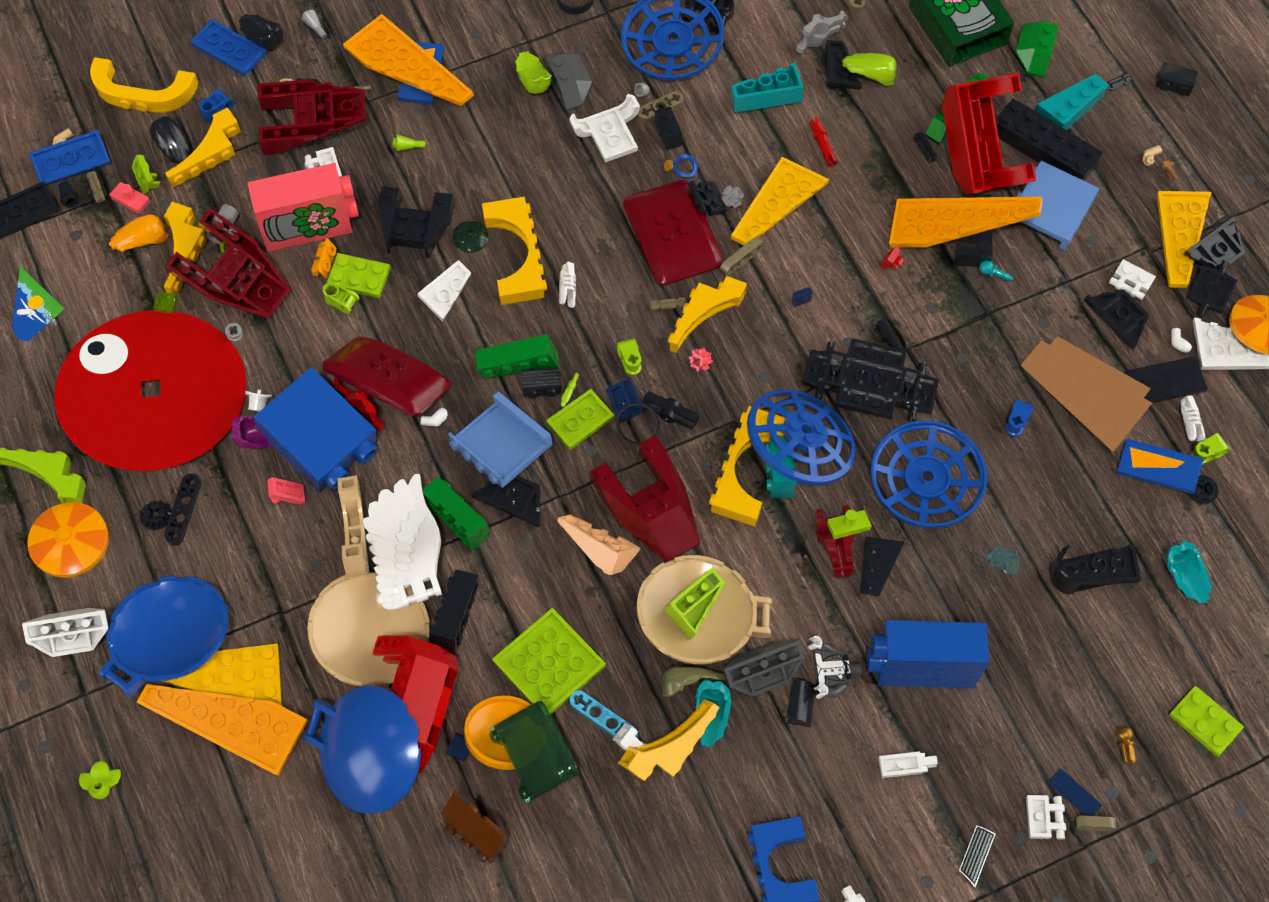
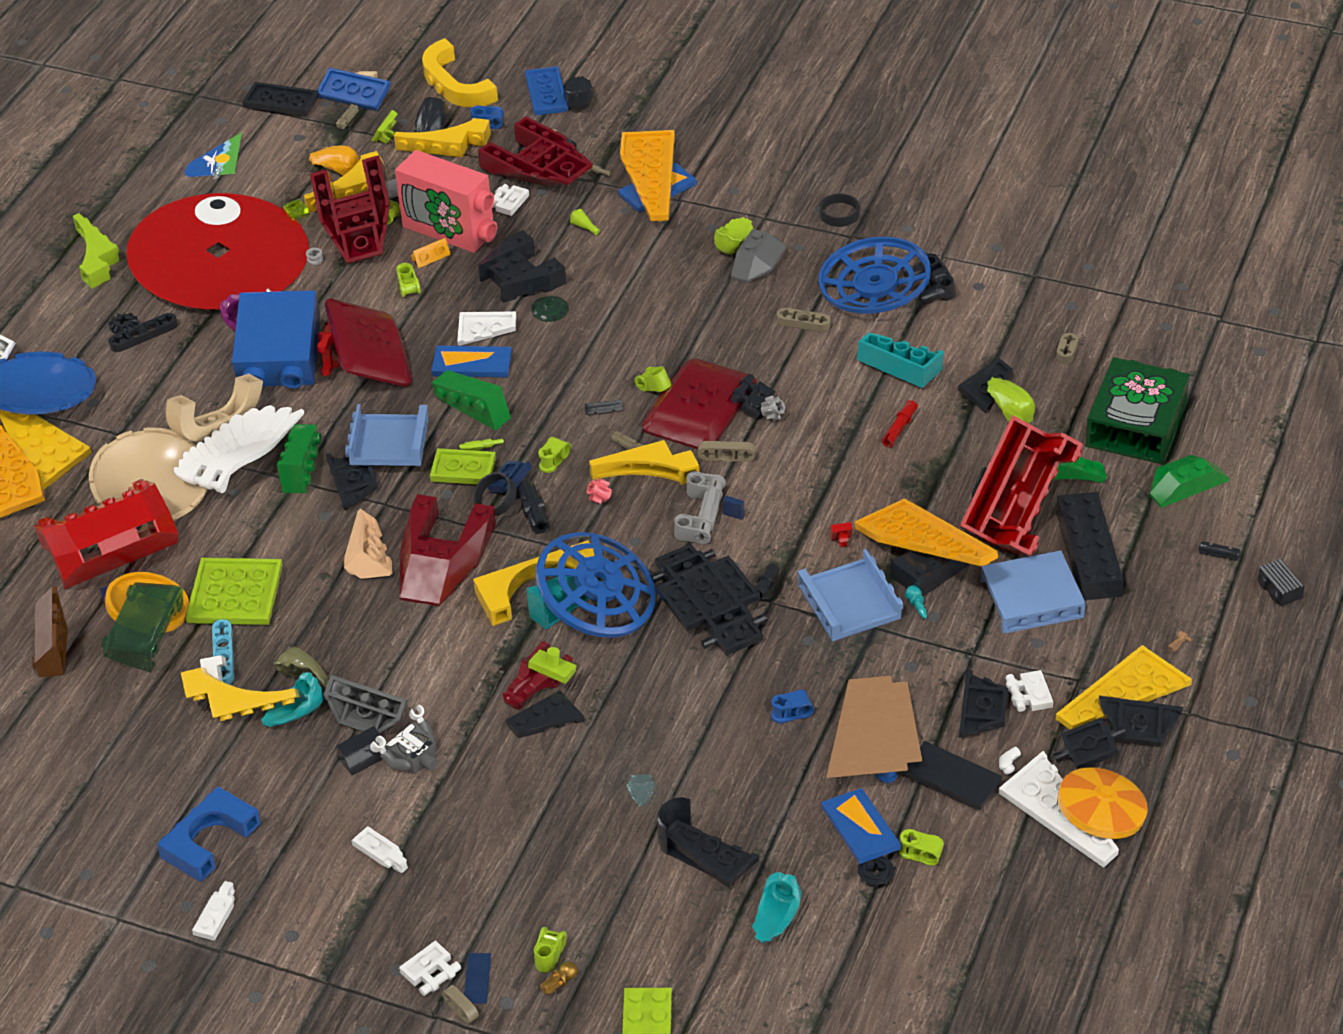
camera: 50 degrees right, 20 degrees down
dish [28,502,109,578] -> none
black cone [58,182,78,208] -> none
coral tile [109,182,151,214] -> none
coral tile [267,477,305,505] -> none
light grey cone [301,10,327,39] -> none
blue dish [303,686,421,814] -> none
lime plate [327,253,391,299] -> none
white arm [421,408,448,427] -> none
black wedge [429,569,478,659] -> none
yellow arch [482,196,547,305] -> none
black brick [521,367,561,398] -> none
white hinge [559,262,576,308] -> none
white piece [570,94,640,163] -> none
light grey hinge [634,83,650,97] -> none
tan dish [637,555,772,664] -> none
black brick [654,107,682,150] -> none
blue piece [664,154,698,177] -> none
lime wedge [664,567,726,640] -> none
yellow wing [731,157,829,245] -> none
light grey animal [796,10,849,53] -> none
blue brick [866,620,989,688] -> none
blue dish [871,420,987,528] -> none
sticker [959,825,995,887] -> none
teal wedge [1035,74,1109,130] -> none
tan arm [1142,145,1162,166] -> none
white hinge [1180,396,1206,442] -> none
none -> blue tile [432,346,512,377]
none -> lime piece [534,927,567,973]
none -> black axle [585,399,623,415]
none -> lime piece [635,366,672,392]
none -> light grey piece [674,472,726,544]
none -> medium blue panel [798,549,903,641]

